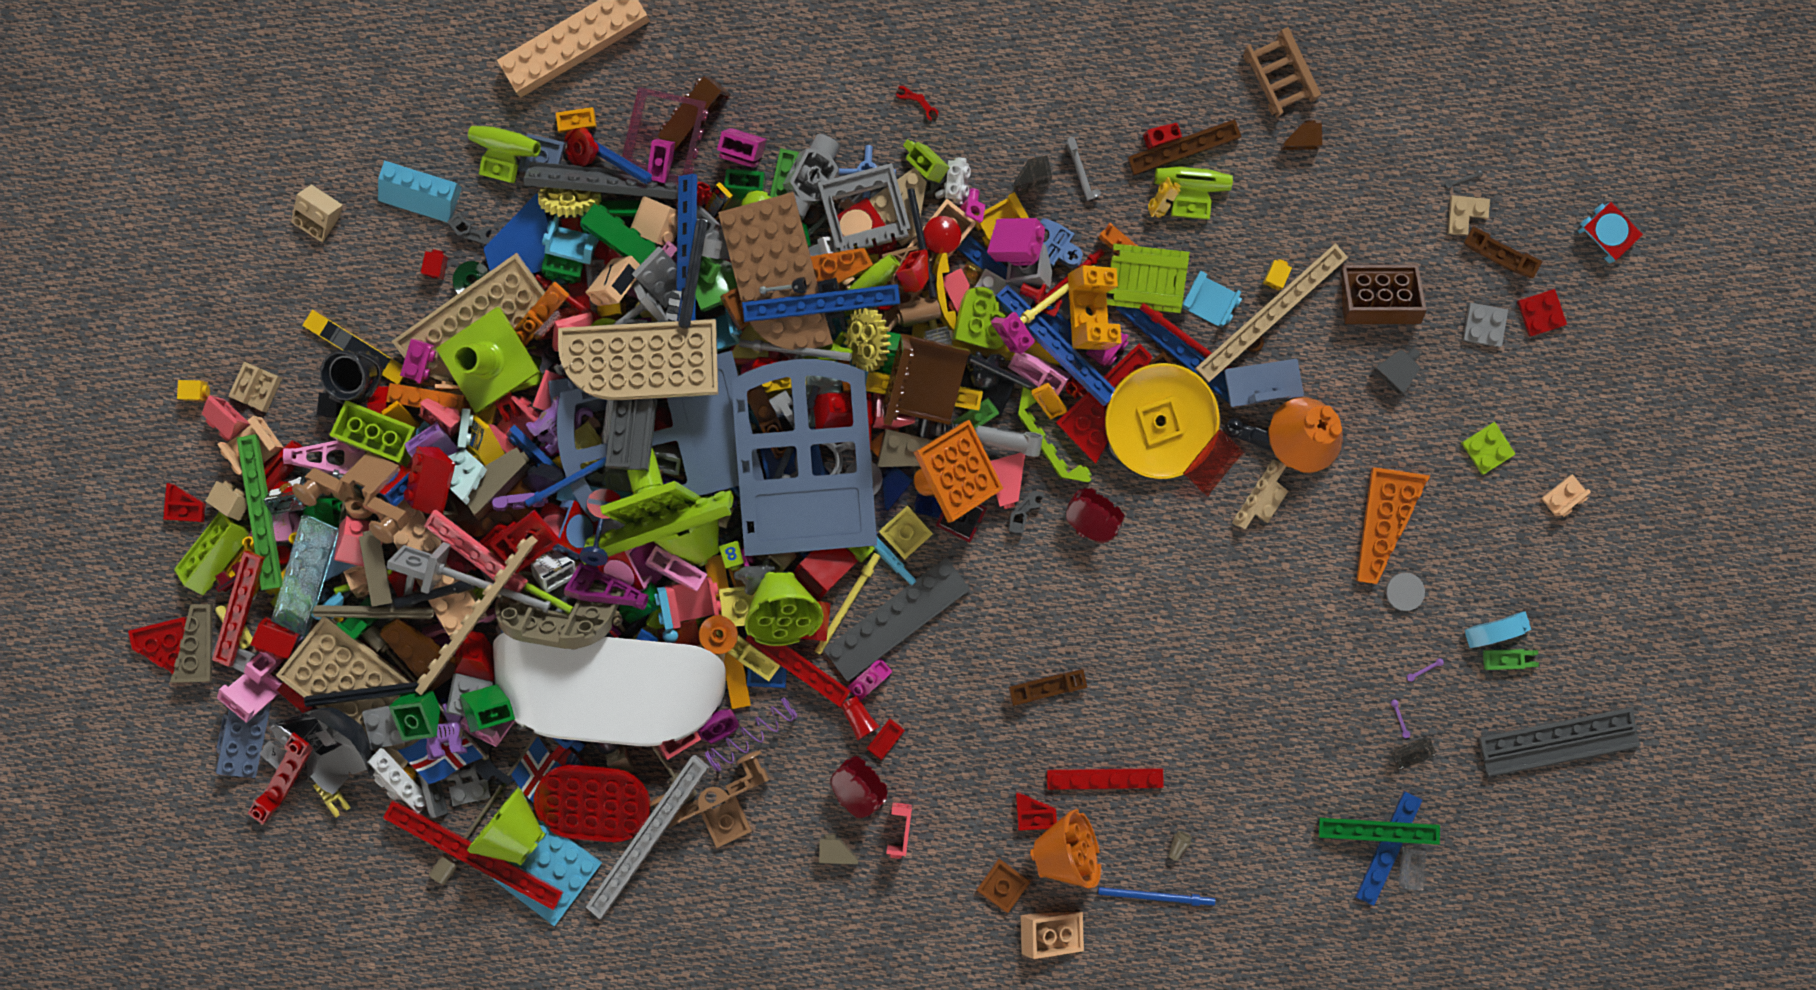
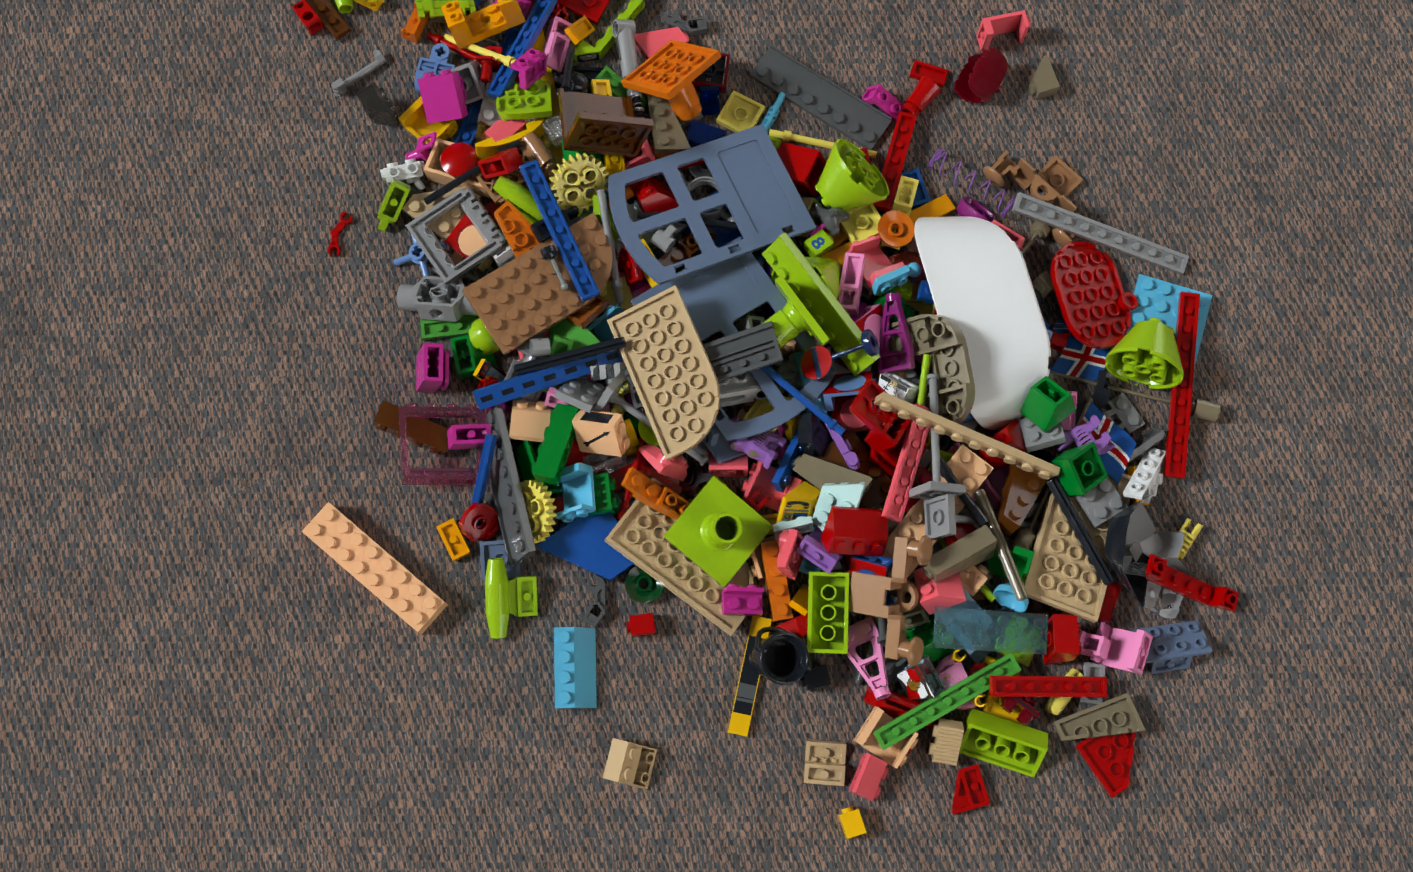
camera: 115 degrees left, 10 degrees down
none -> red tile [1118,292,1138,312]

